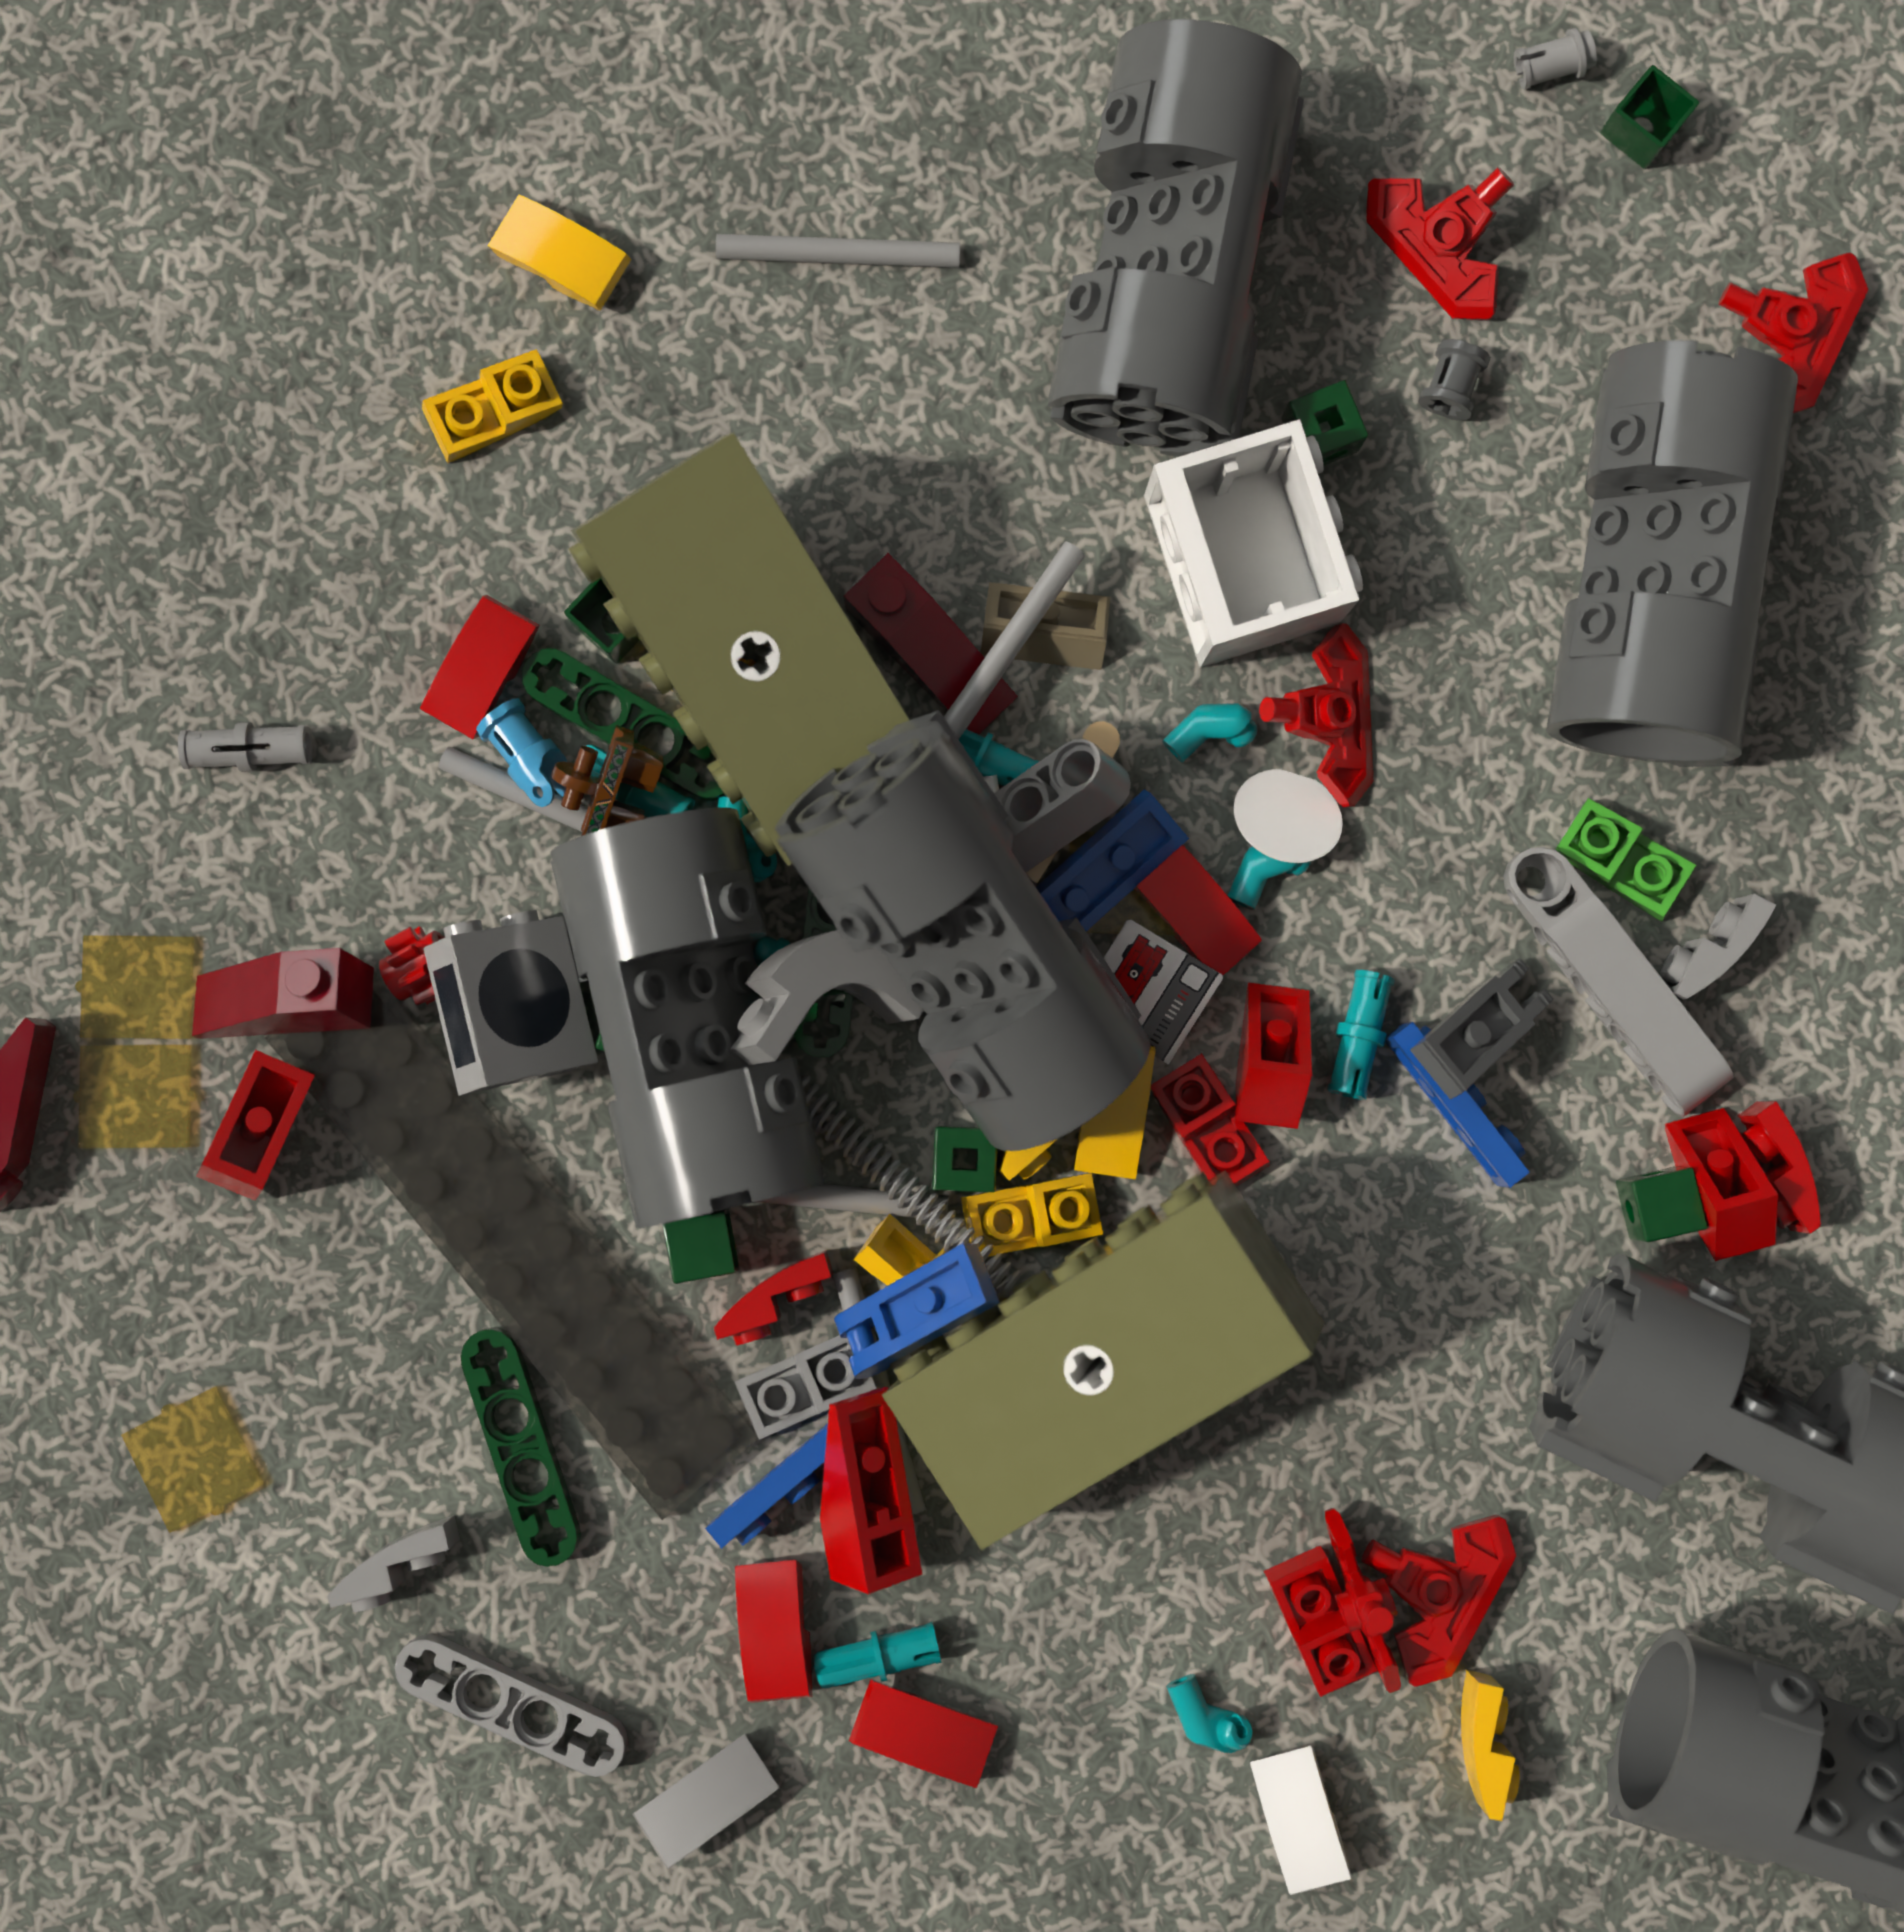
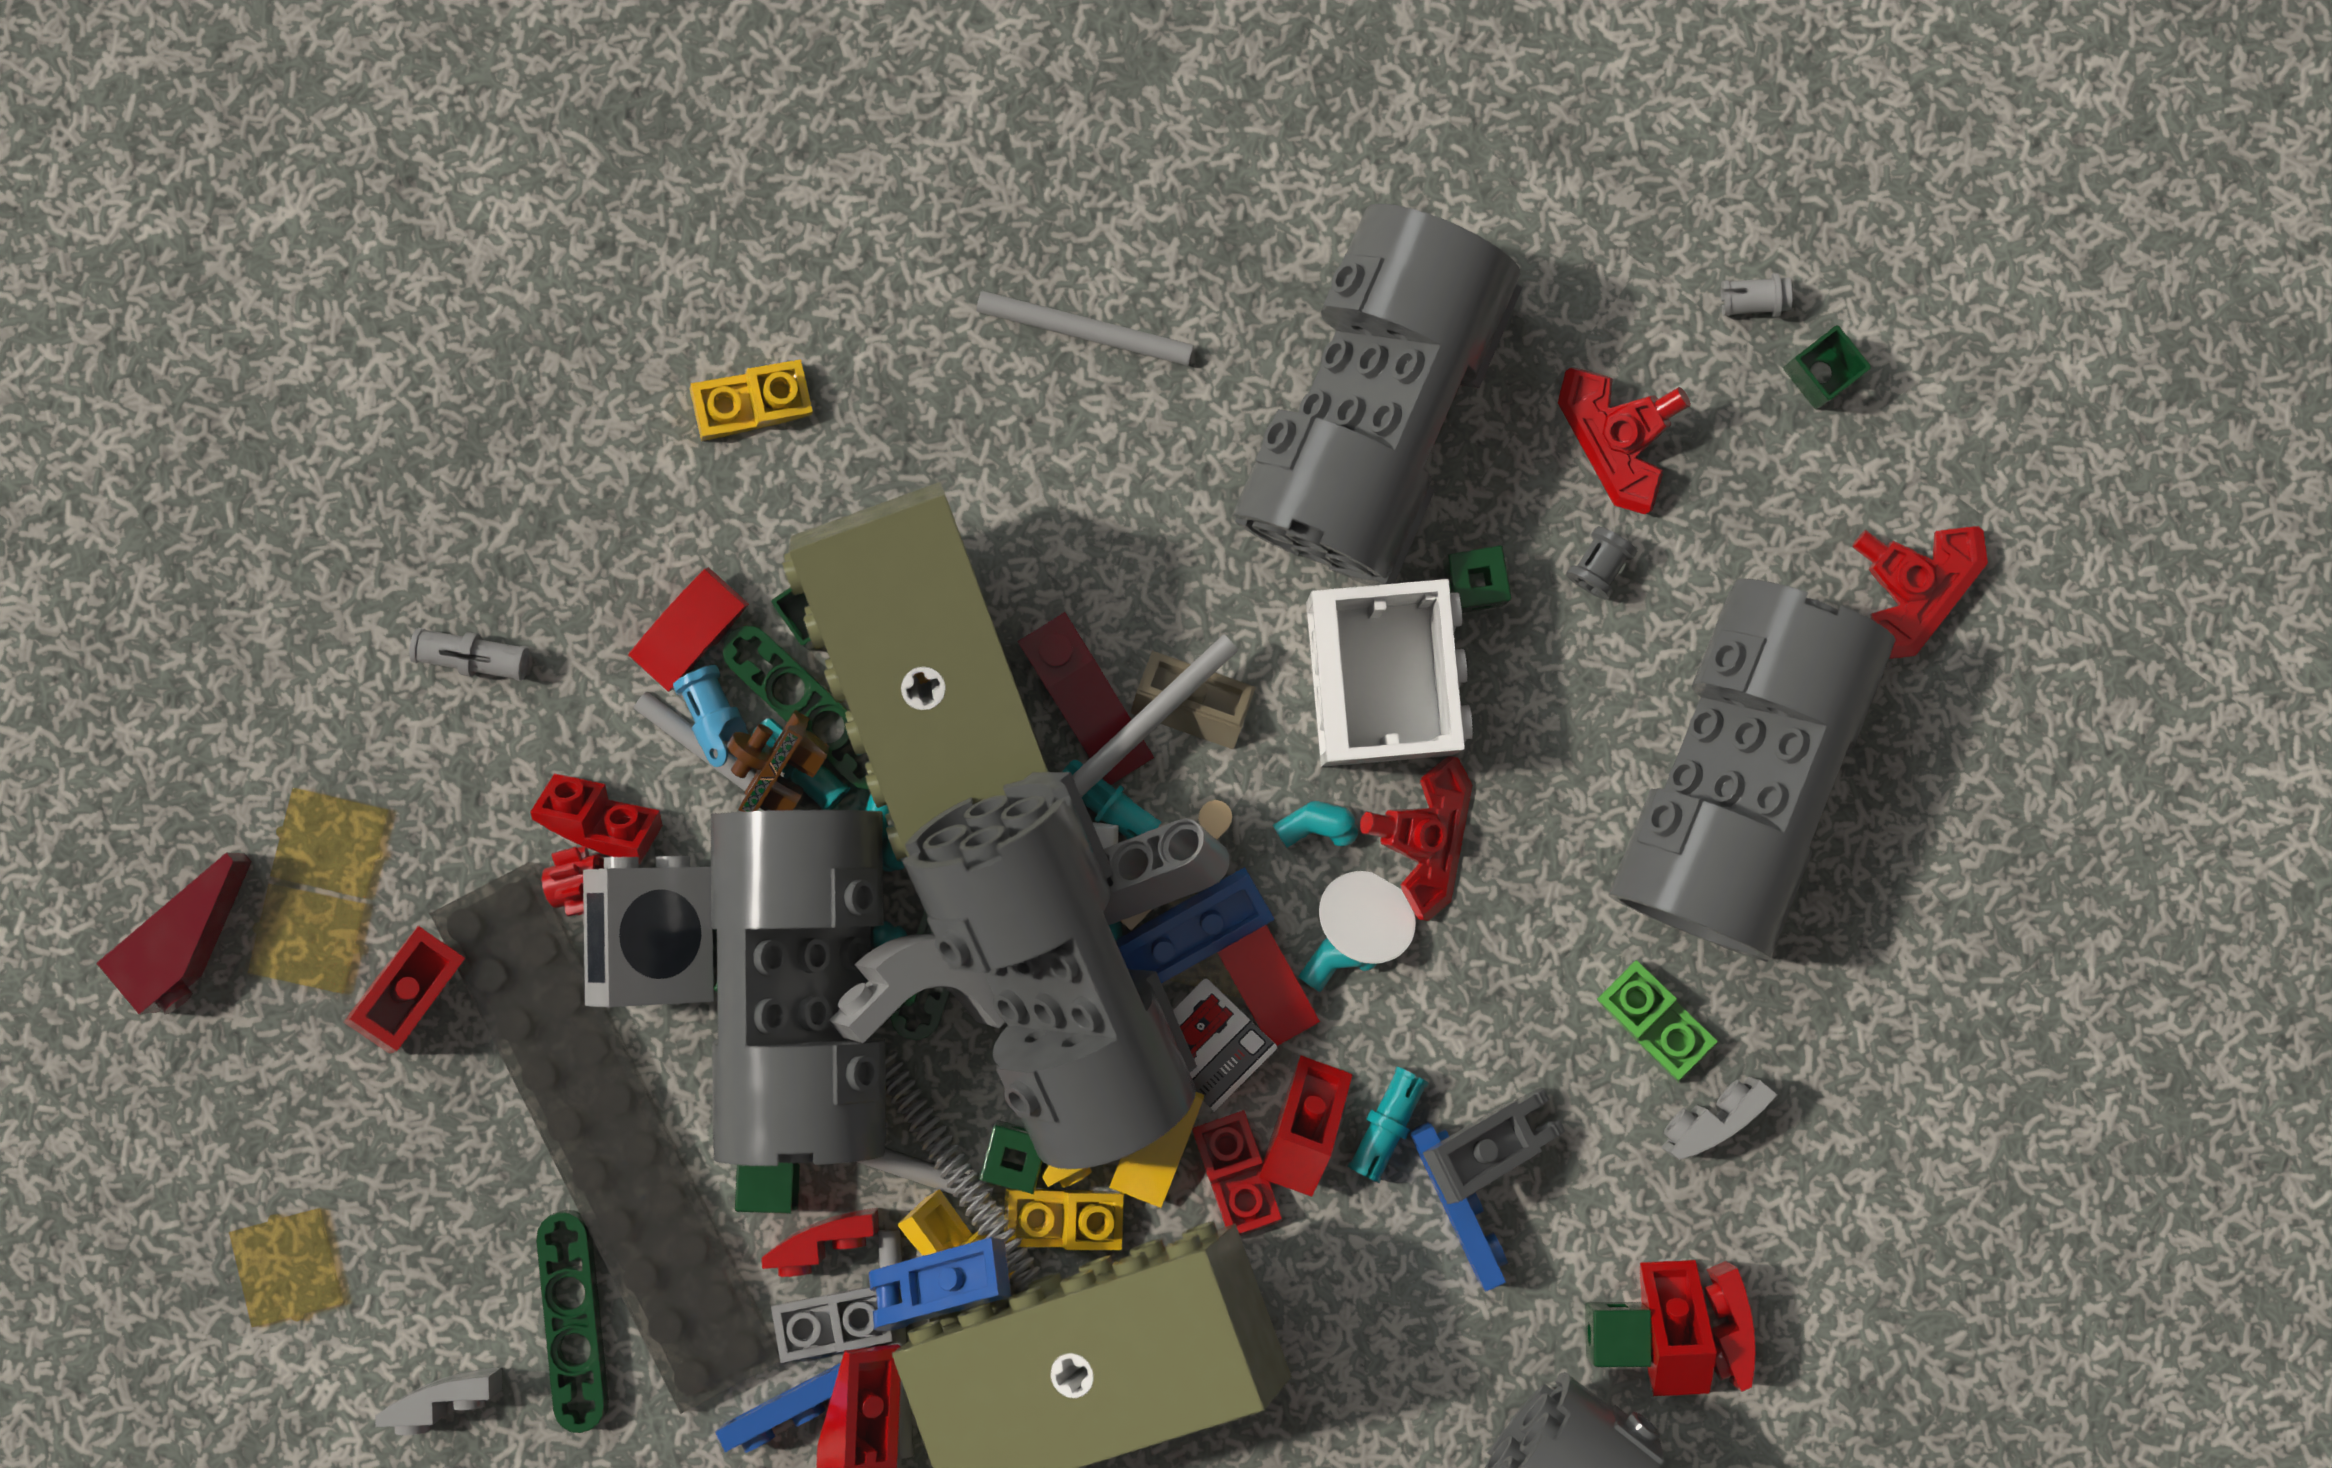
camera: 20 degrees right, 0 degrees up
dark red slope [192,948,374,1039] -> none
yellow slope [488,194,632,311] -> none
light grey piece [1504,847,1734,1117] -> none
none -> red slope [530,773,663,864]

